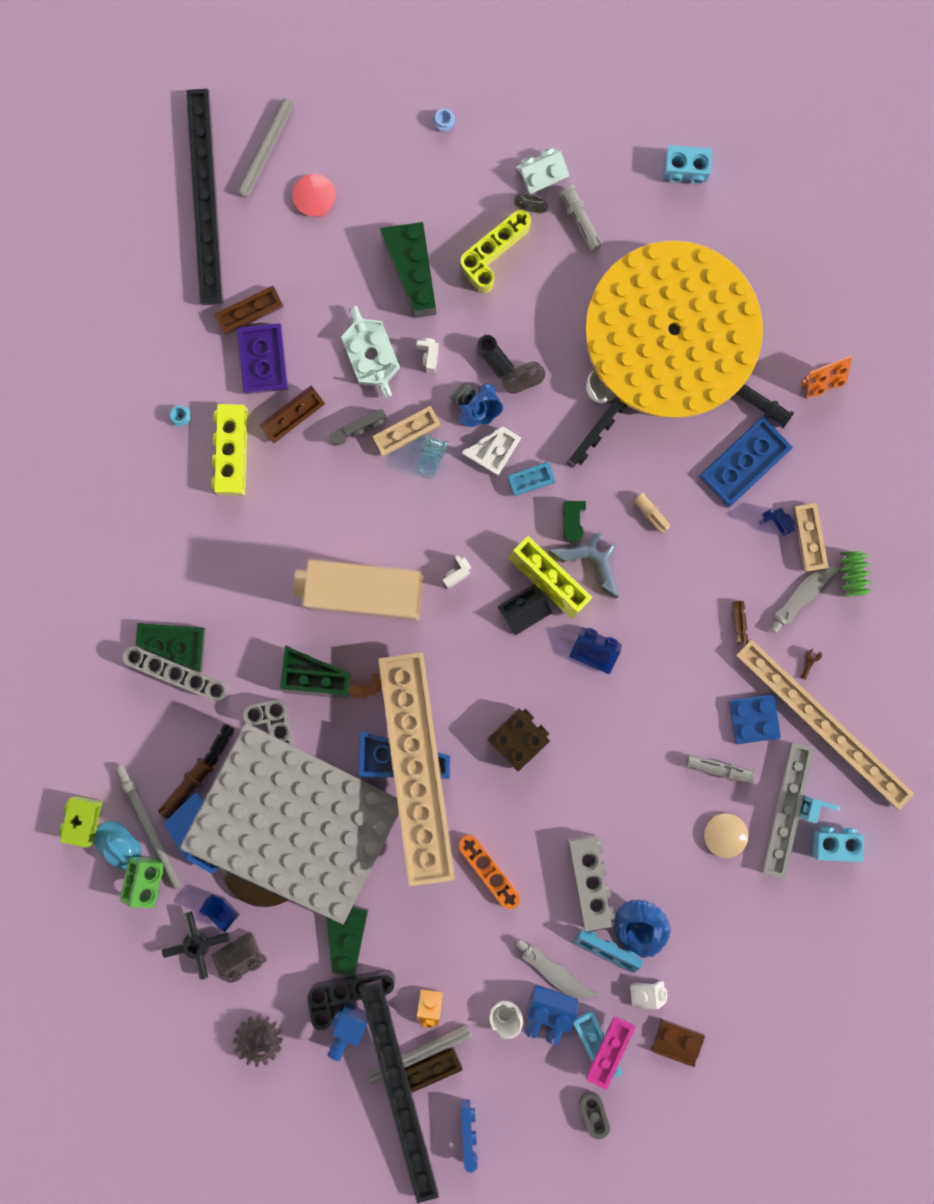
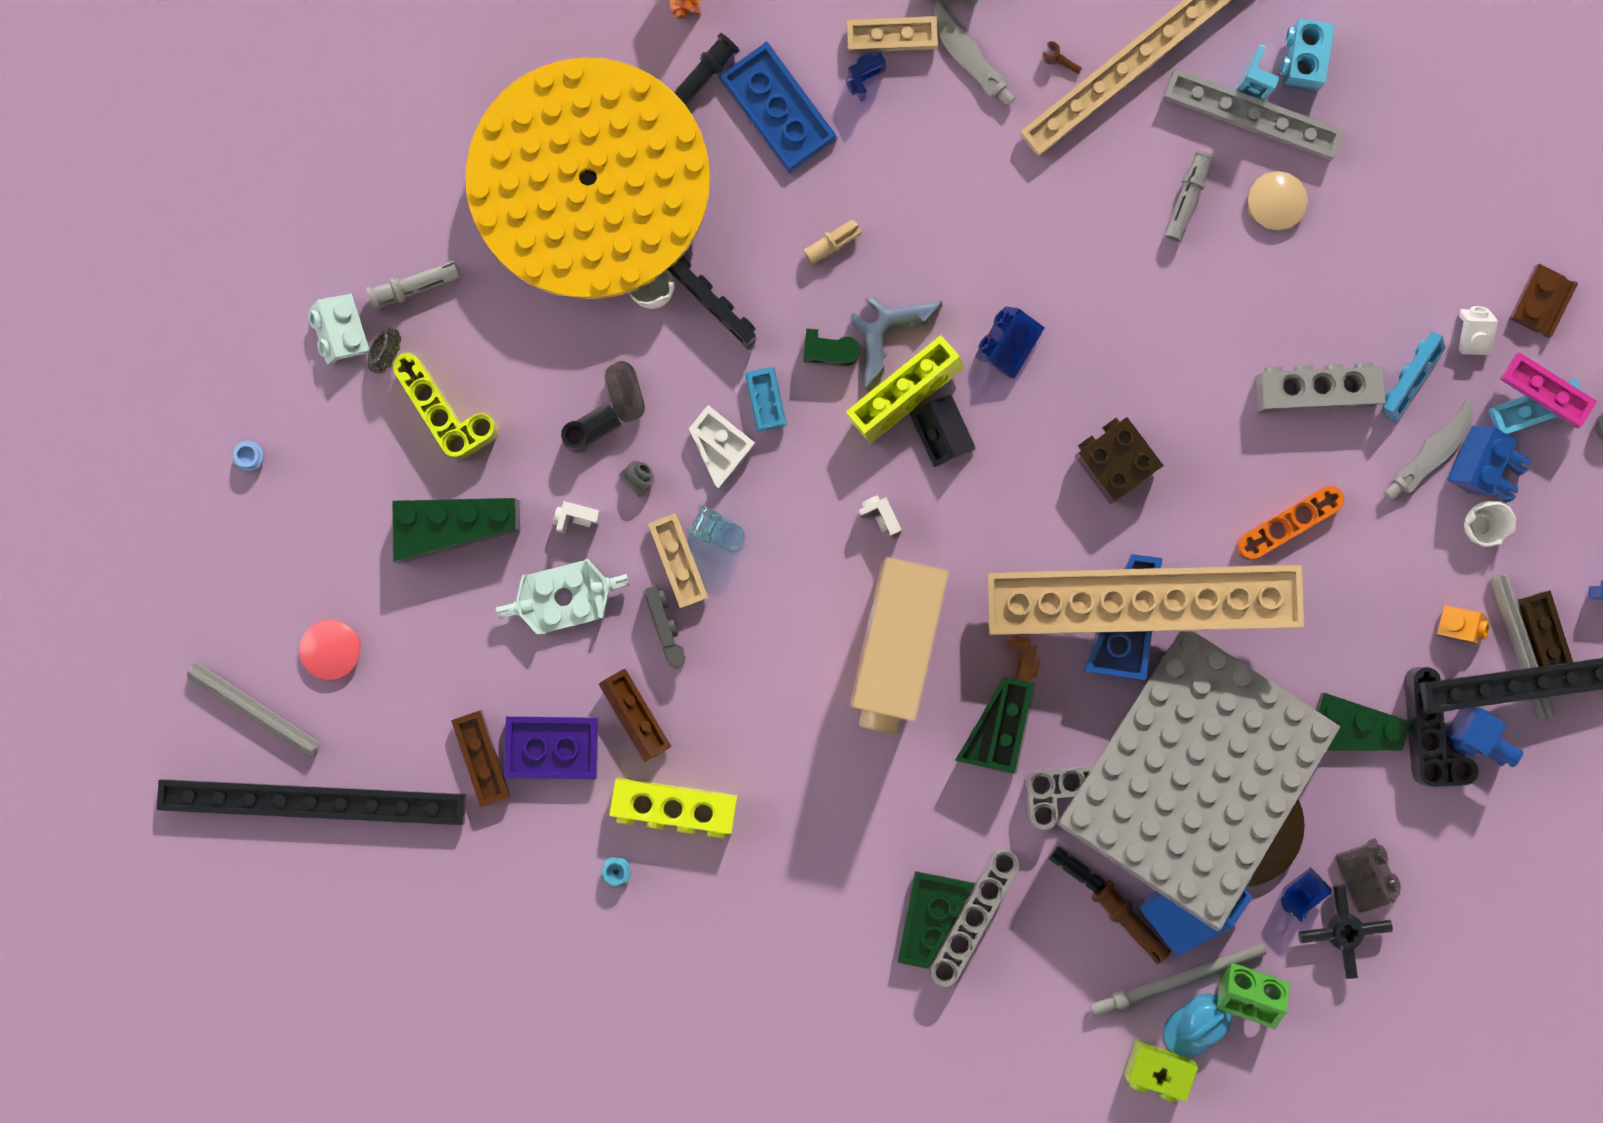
camera: 85 degrees left, 0 degrees up
clear smoke gear [233,1014,283,1067] -> none
blue hair [459,384,503,427] -> none
blue piece [614,900,671,958] -> none
medium azure brick [663,145,712,184] -> none
blue plate [729,694,781,745] -> none
reddish brown axle [732,600,748,644] -> none

